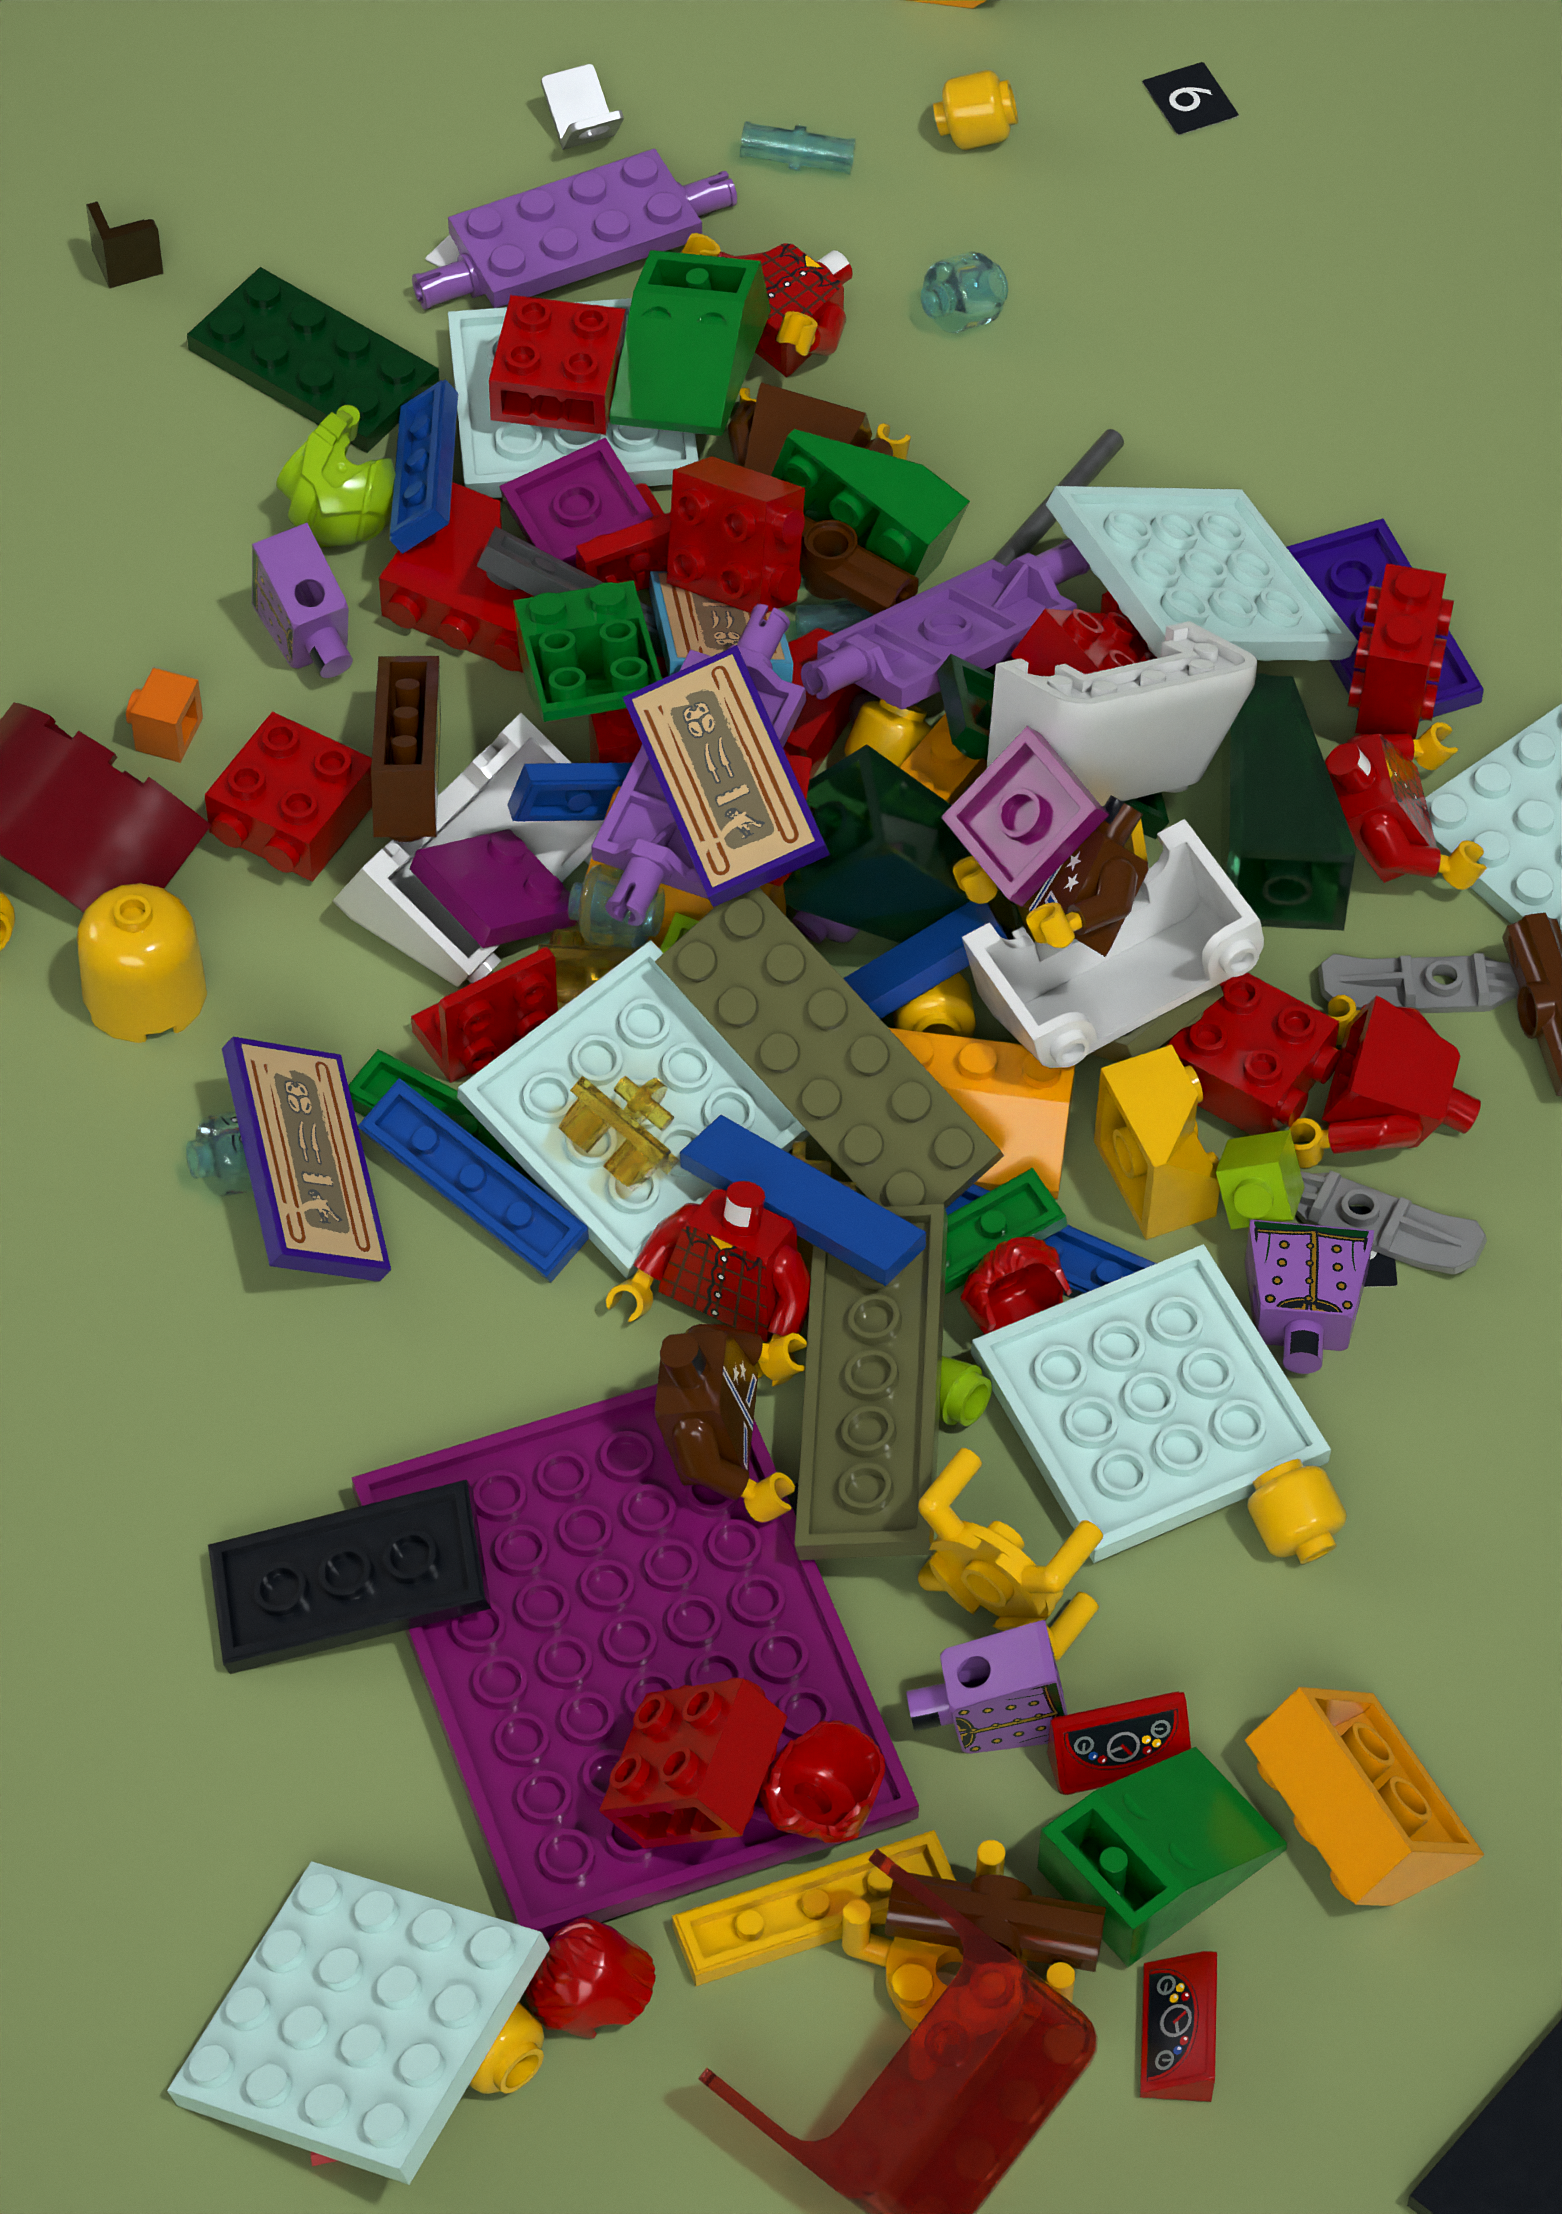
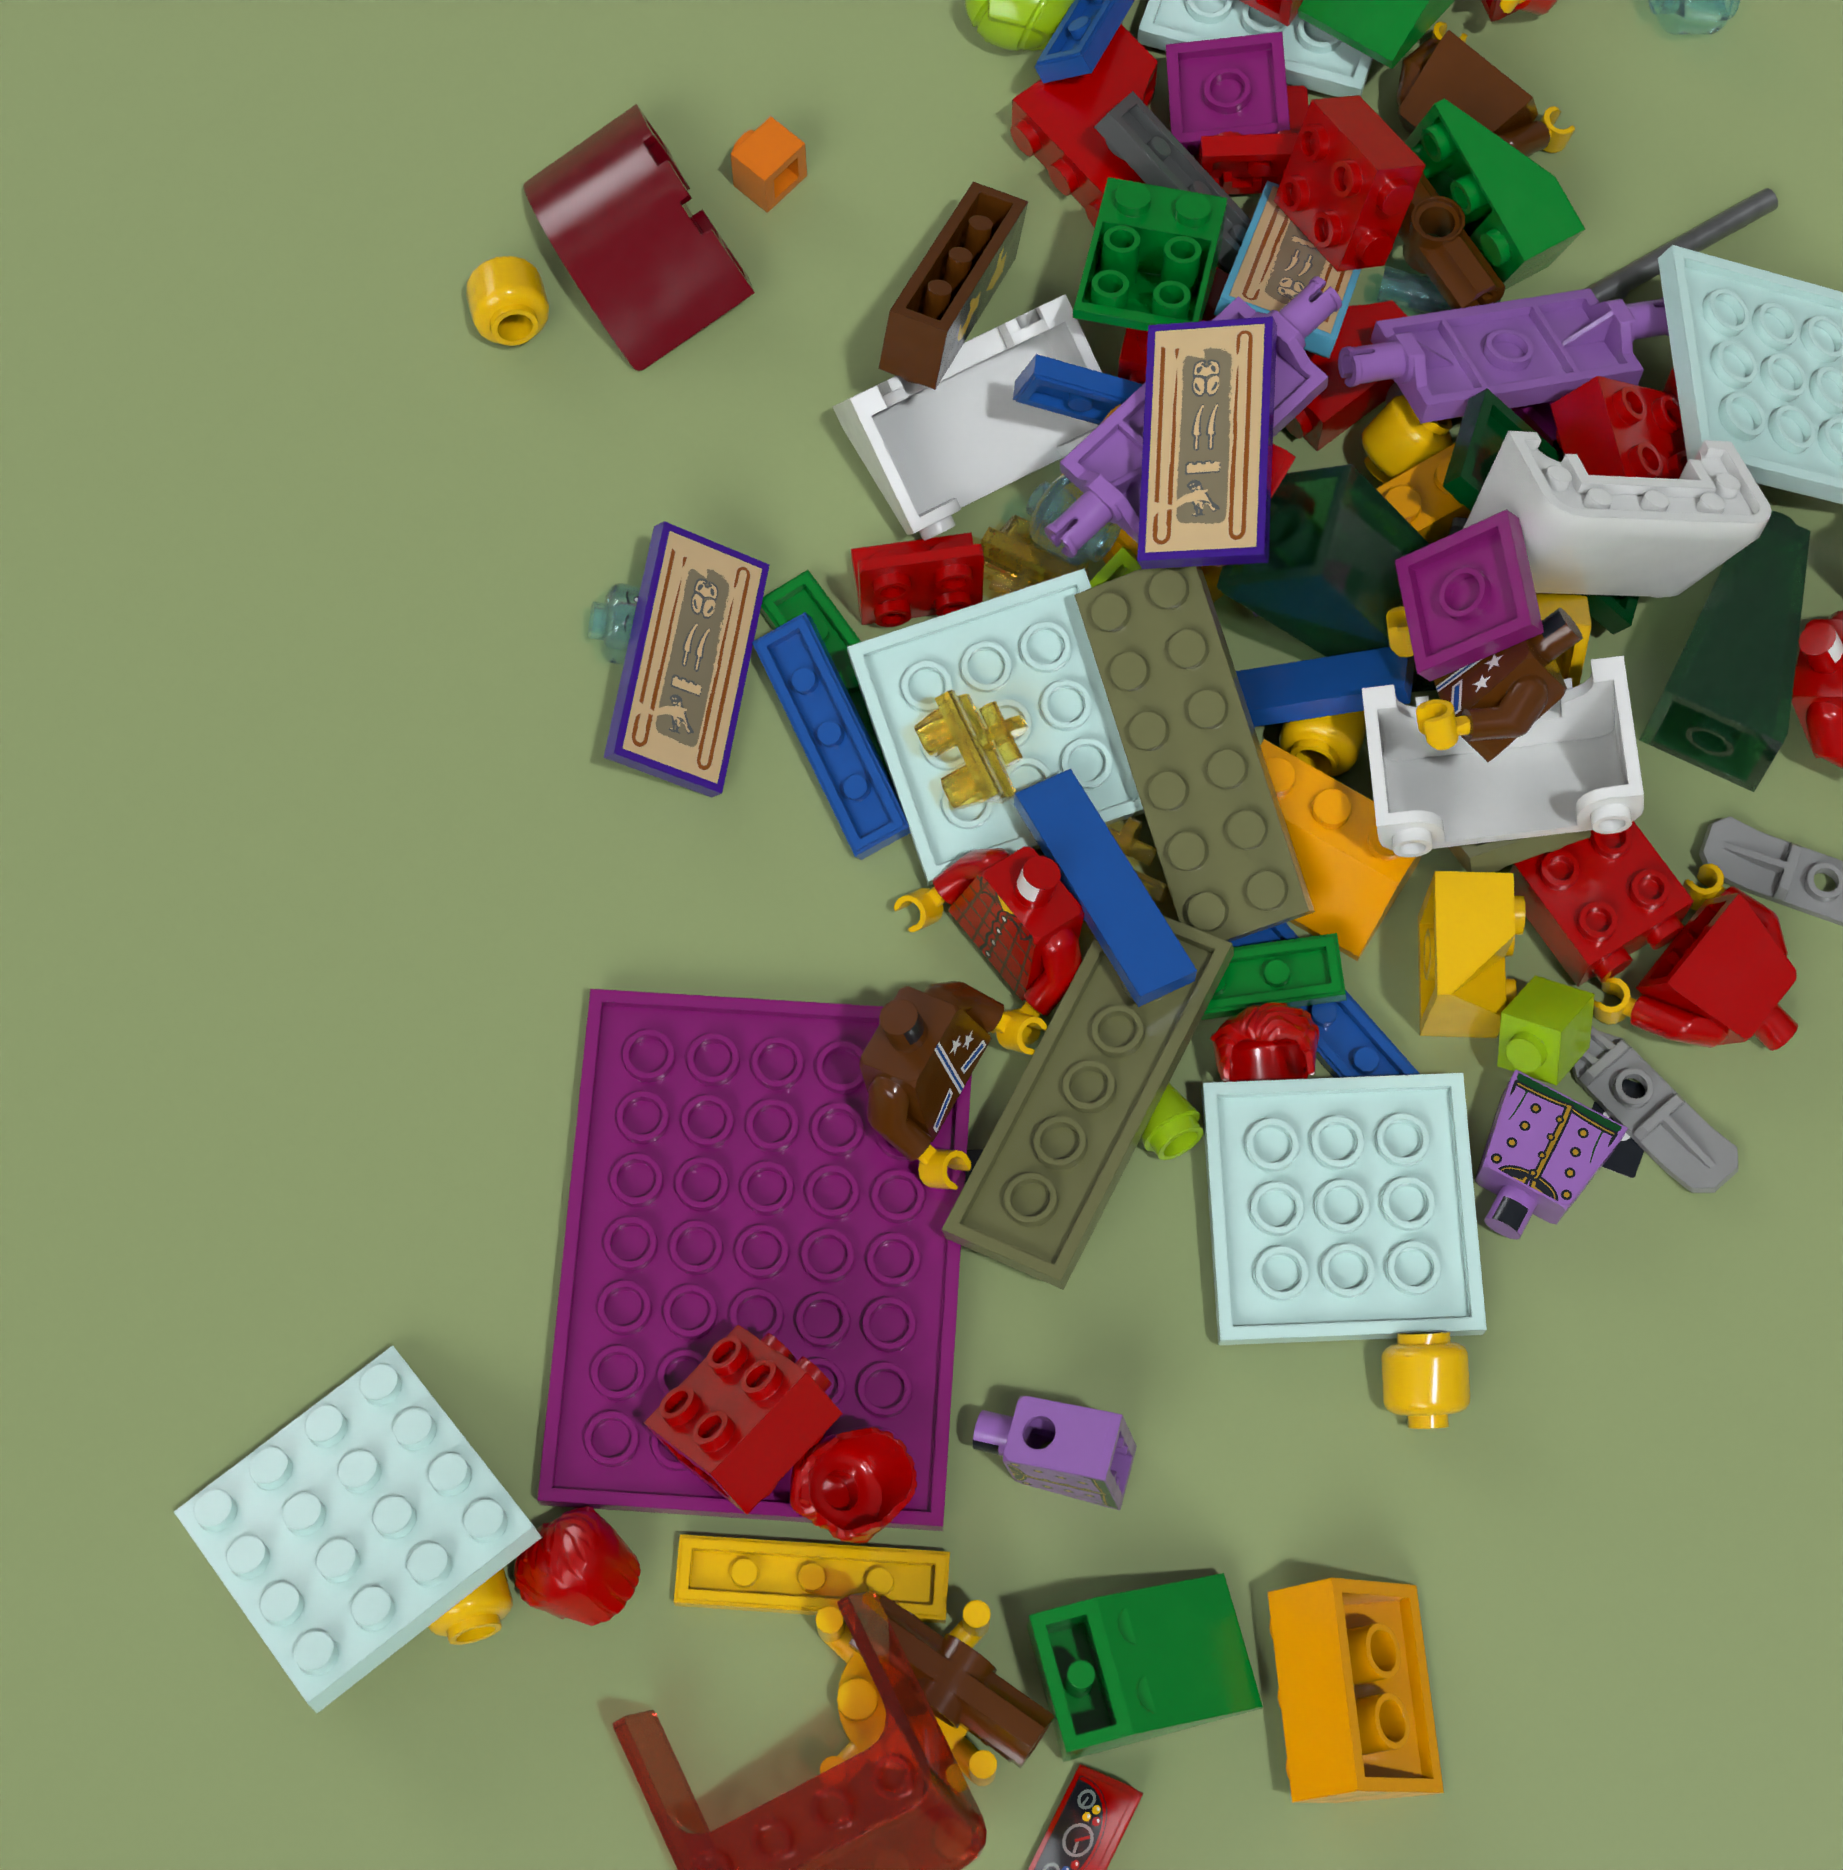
camera: 25 degrees right, 15 degrees up
yellow cylinder [77,883,207,1043] -> none
red brick [204,711,372,882] -> none
black tile [208,1479,491,1674] -> none
medium lavender torso [252,523,353,678] -> none
magenta plate [409,829,583,948] -> none
yellow plate [918,1448,1103,1662] -> none
slope [1047,1691,1191,1795] -> none

